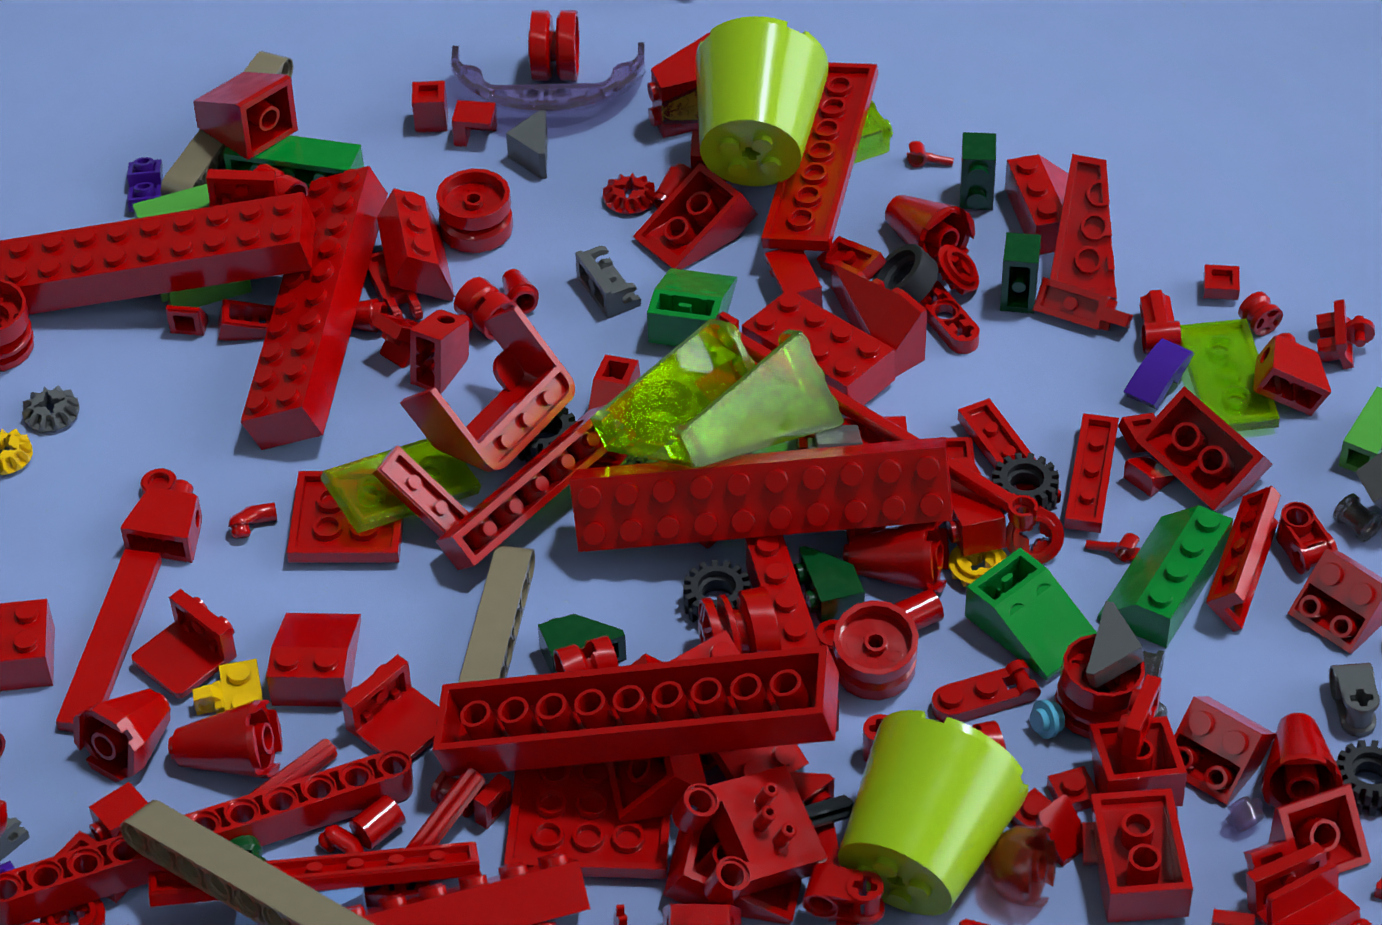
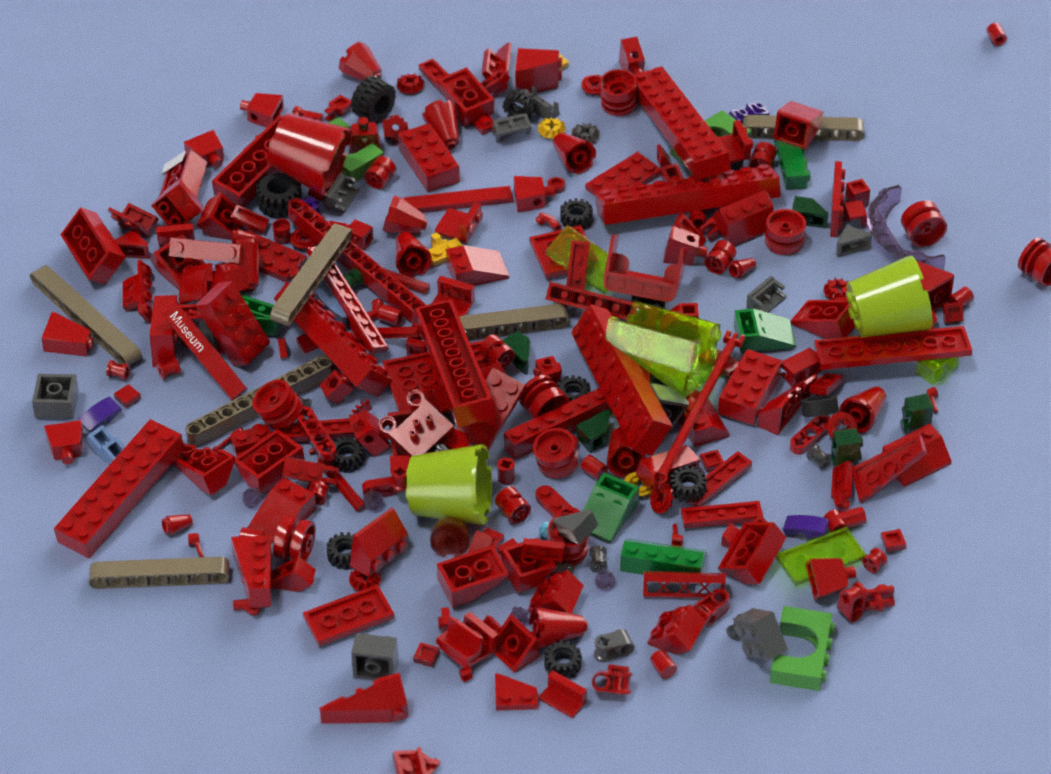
camera: 70 degrees right, 0 degrees up
none -> red brick [533,356,562,384]
none -> red cone [553,132,596,174]
none -> black tyre [560,198,593,229]
none -> red plate [585,151,661,197]
none -> clear purple plate [595,570,615,589]
none -> dark green slope [792,196,828,229]
none -> clear smoke bush [806,444,833,470]
none -> red plate [830,161,845,238]
none -> red piece [837,582,867,622]

